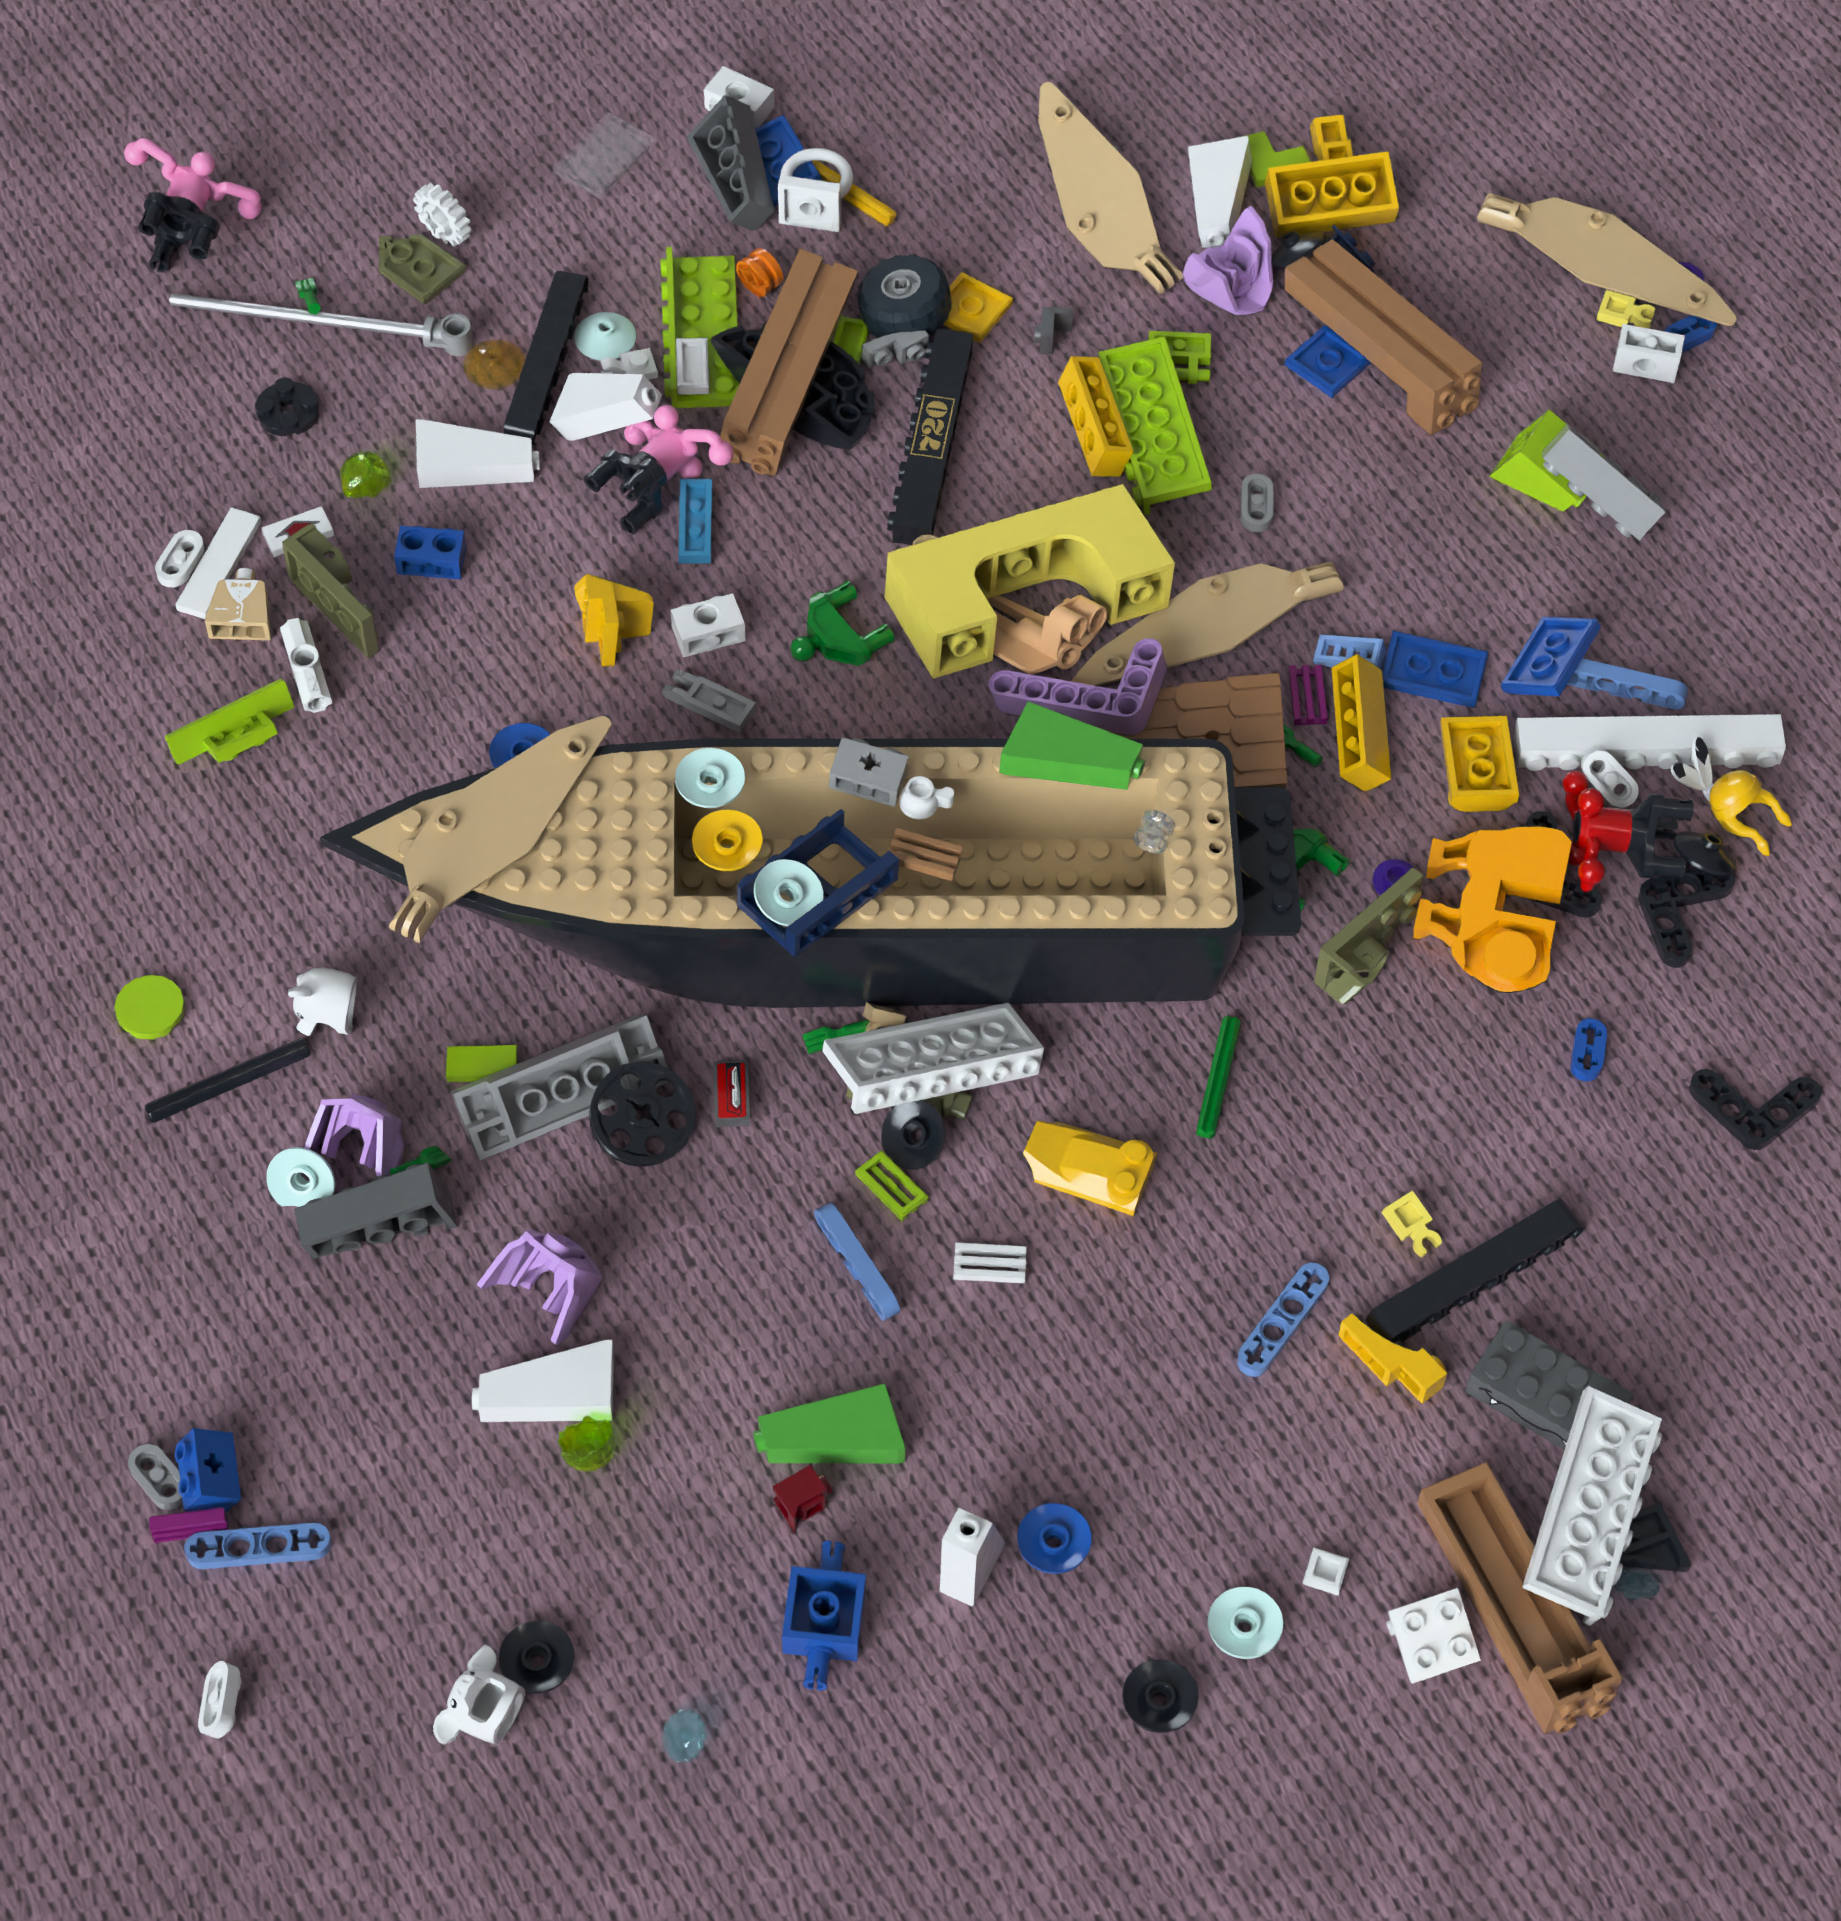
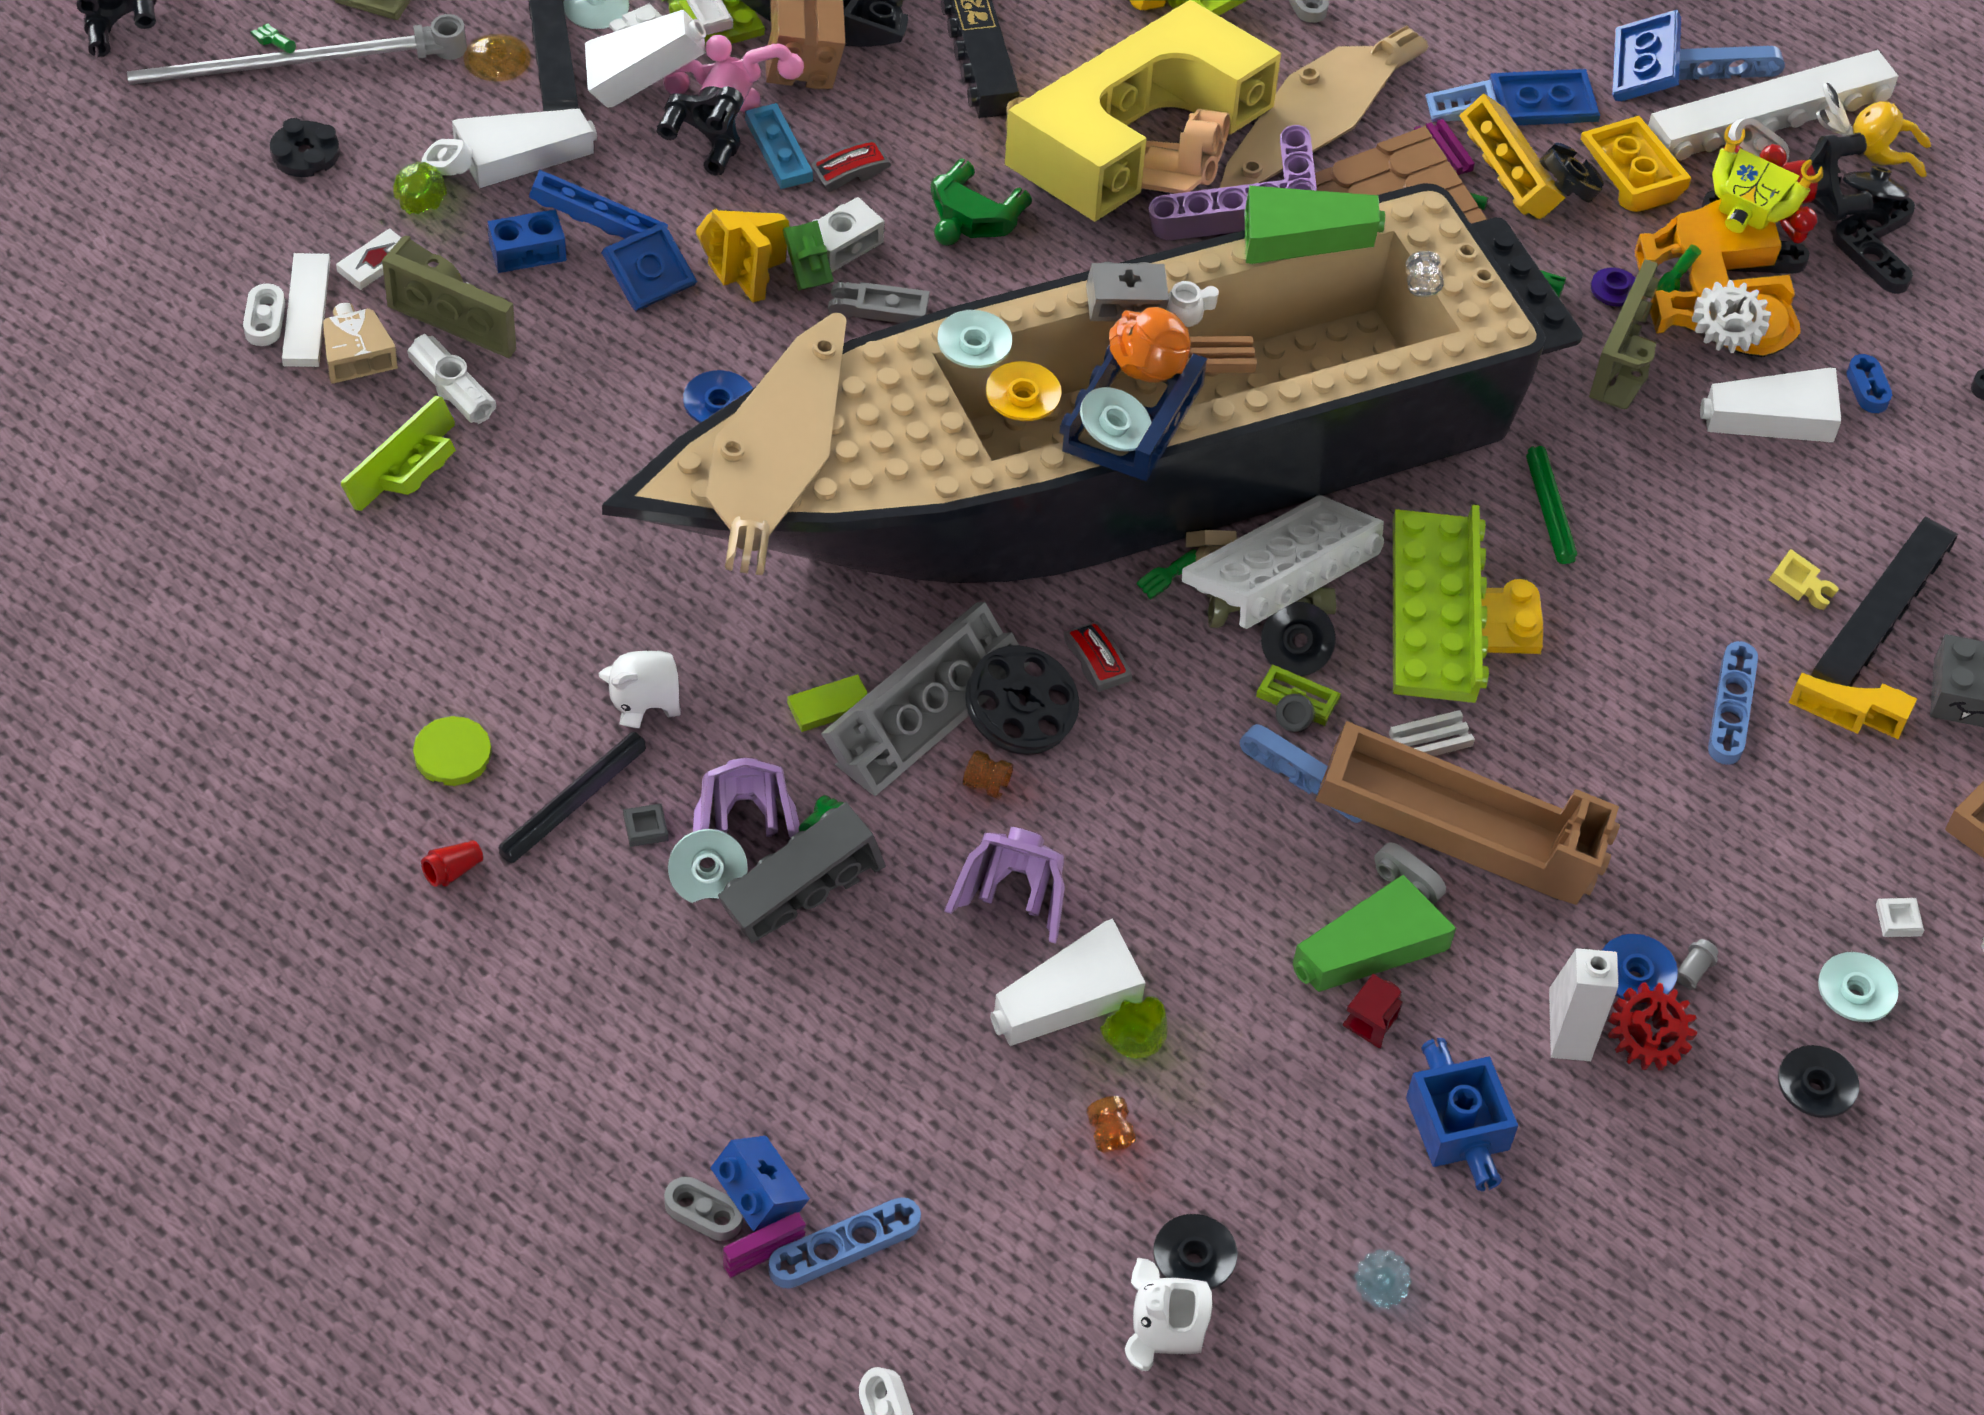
camera: 25 degrees left, 5 degrees down
none -> white plate [421,139,473,176]
none -> red cone [421,840,483,887]
none -> blue plate [529,169,668,239]
none -> blue tile [601,222,697,312]
none -> dark grey tile [623,803,669,847]
none -> bright green hips [783,220,834,291]
none -> slope [811,139,892,192]
none -> clear orange wheel [962,750,1014,800]
none -> clear orange wheel [1086,1096,1136,1153]
none -> orange helmet [1109,307,1191,383]
none -> dark grey tile [1276,694,1315,732]
none -> medium nougat brick [1315,721,1620,905]
none -> light grey plate [1374,842,1446,905]
none -> lime bracket [1393,505,1489,703]
none -> black plate [1539,143,1604,203]
none -> red gear [1607,982,1697,1071]
none -> green piece [1656,244,1702,293]
none -> light grey pin [1676,939,1719,990]
none -> white gear [1692,280,1771,353]
none -> white slope [1700,368,1841,442]
none -> neon yellow torso [1712,125,1823,233]

